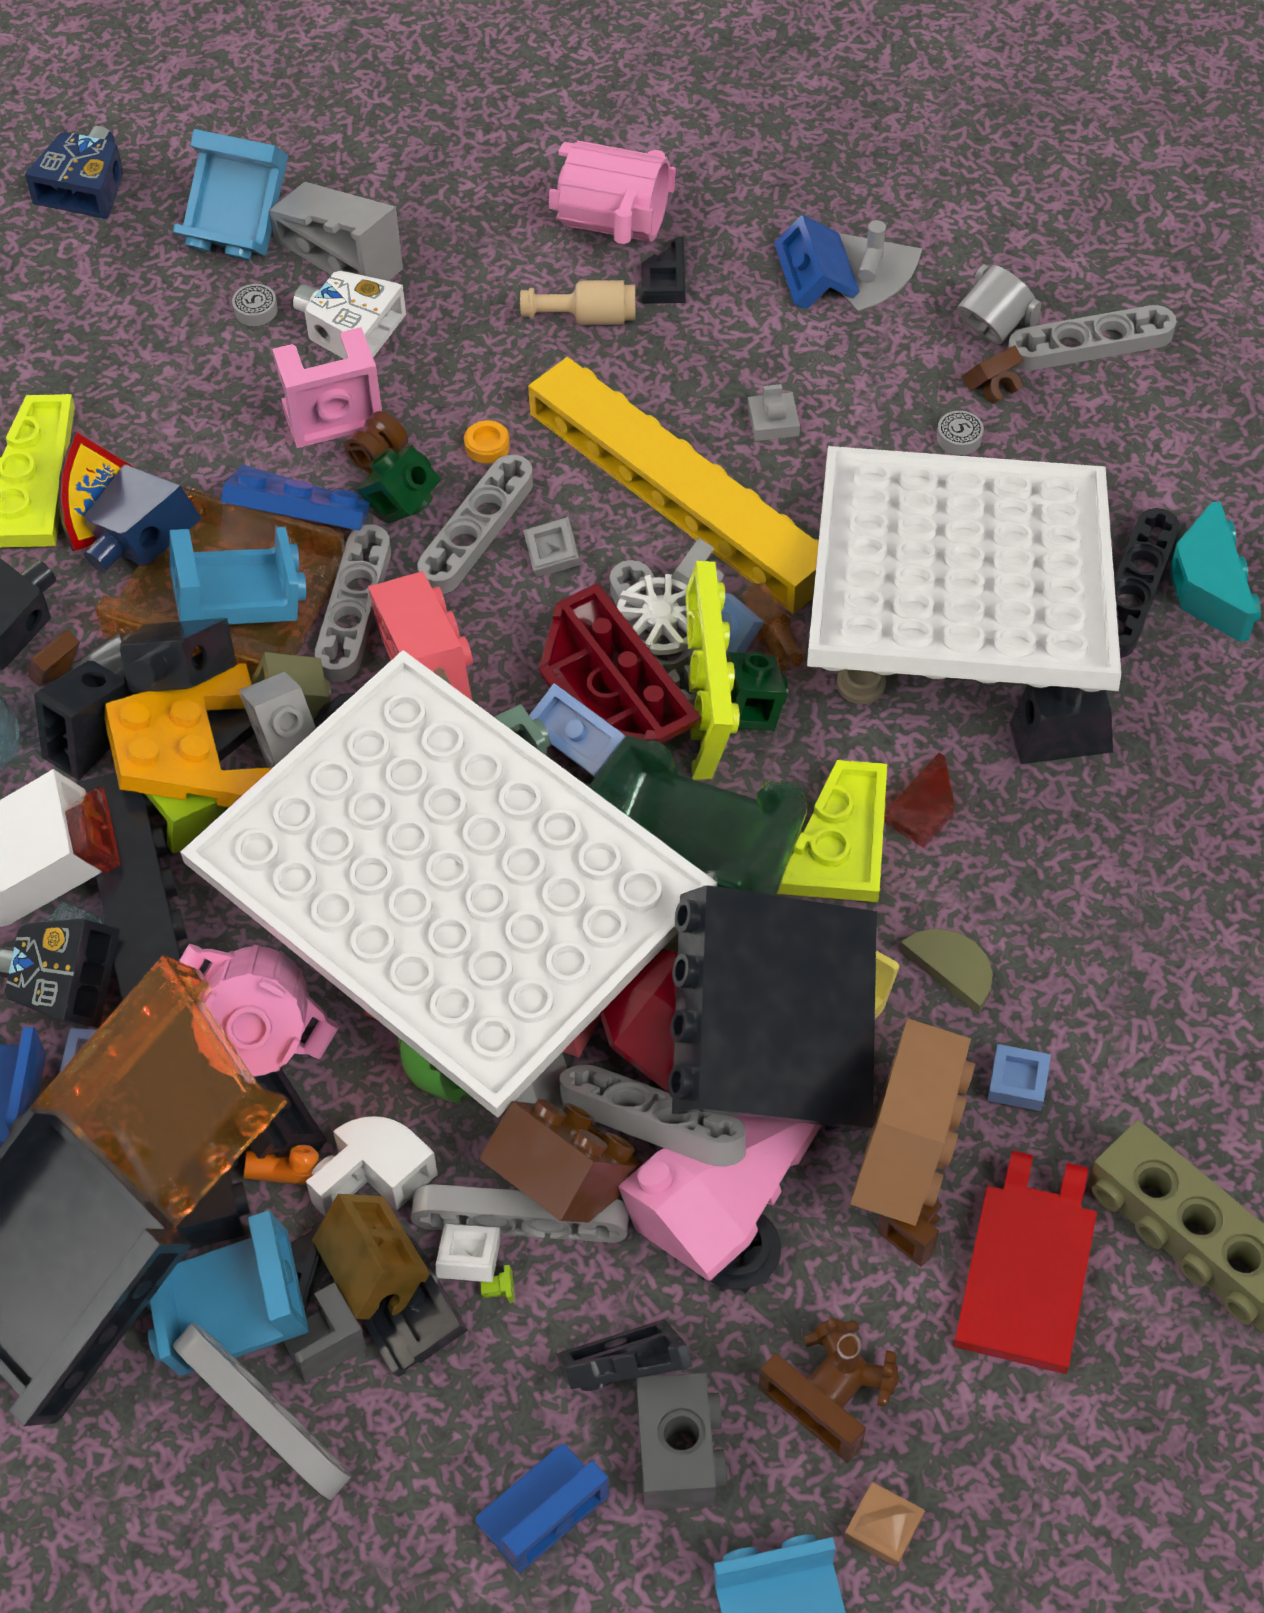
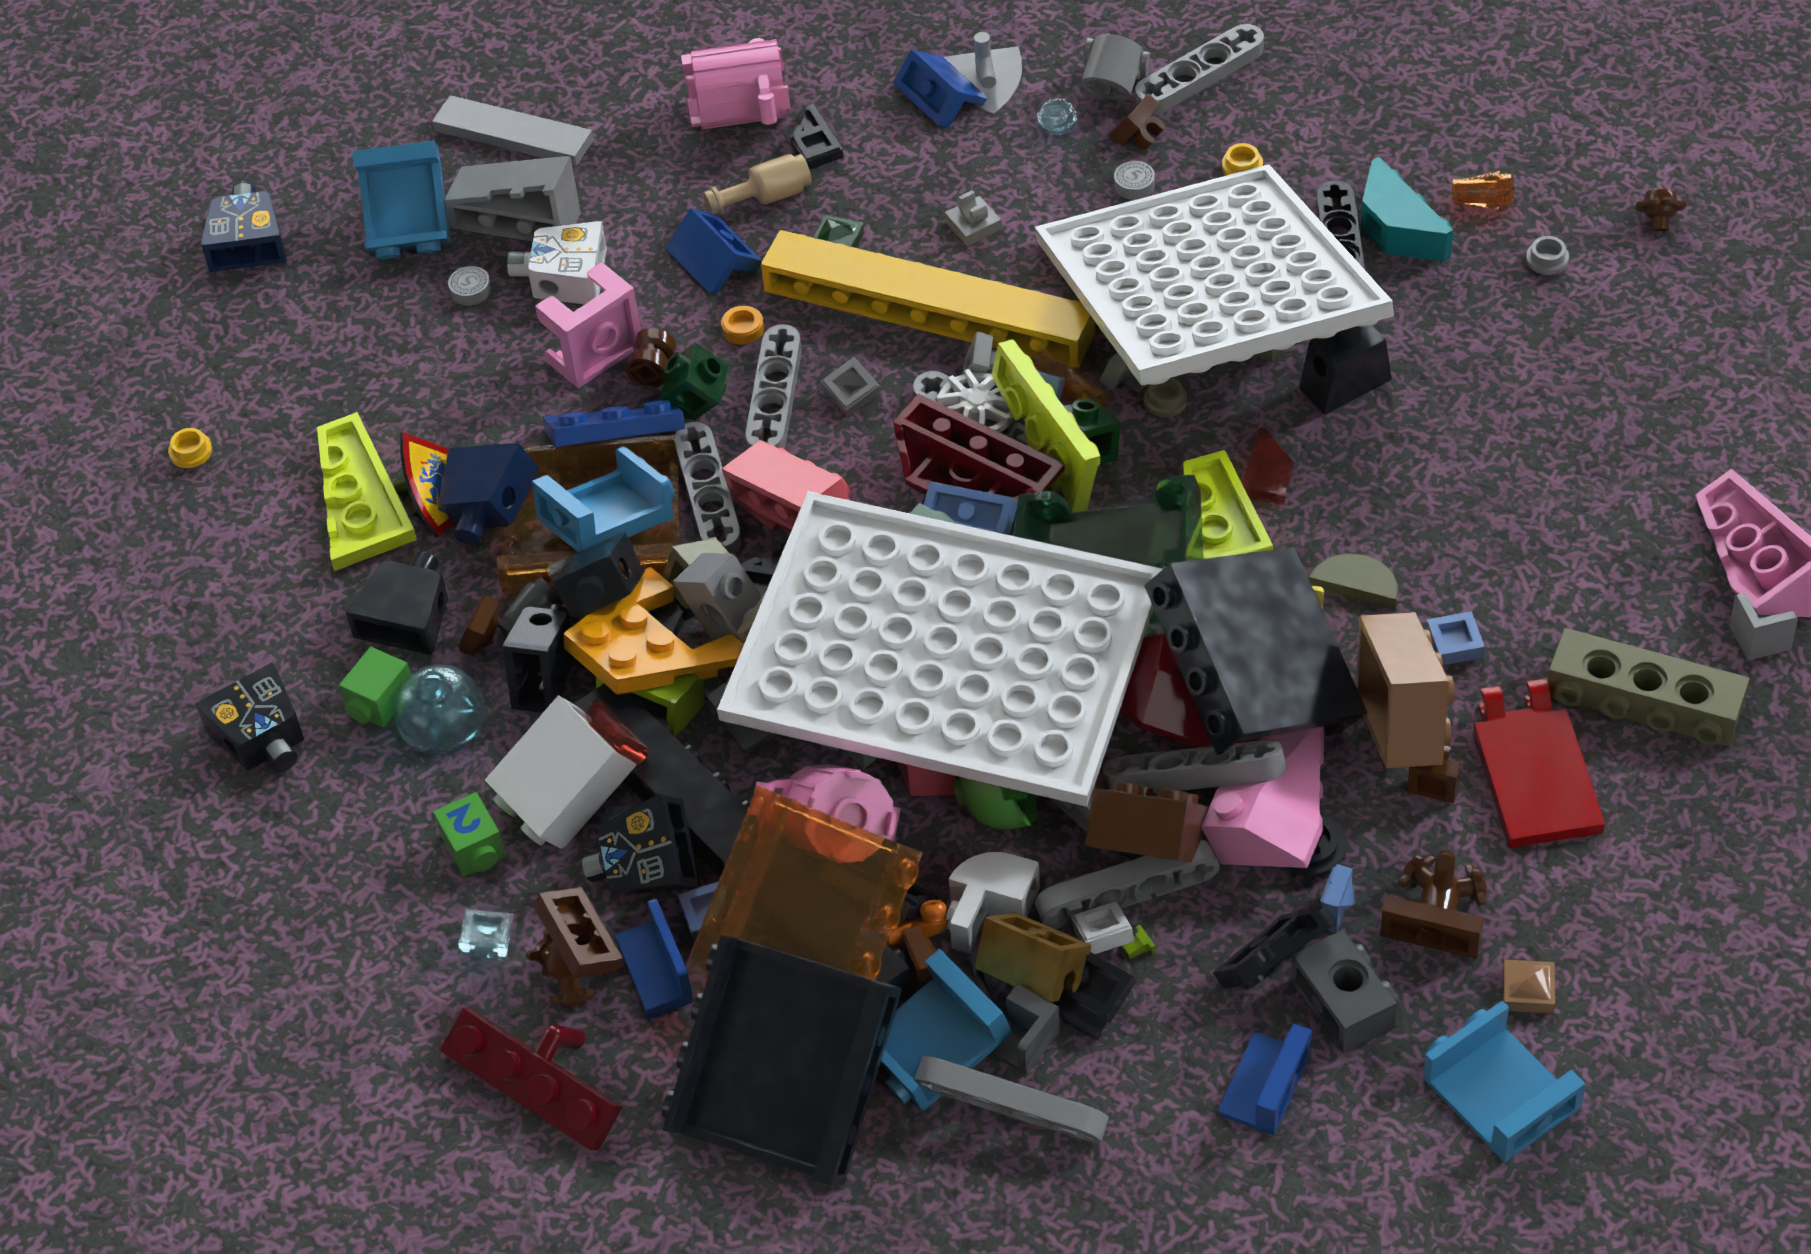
camera: 20 degrees left, 5 degrees down
none -> light grey tile [432,95,594,166]
none -> blue panel [666,208,762,294]
none -> dark green tile [813,215,864,248]
none -> reddish brown tile [902,926,937,991]
none -> clear light blue plate [1037,98,1077,135]
none -> yellow plate [1222,143,1263,176]
none -> medium blue tile [1320,864,1355,933]

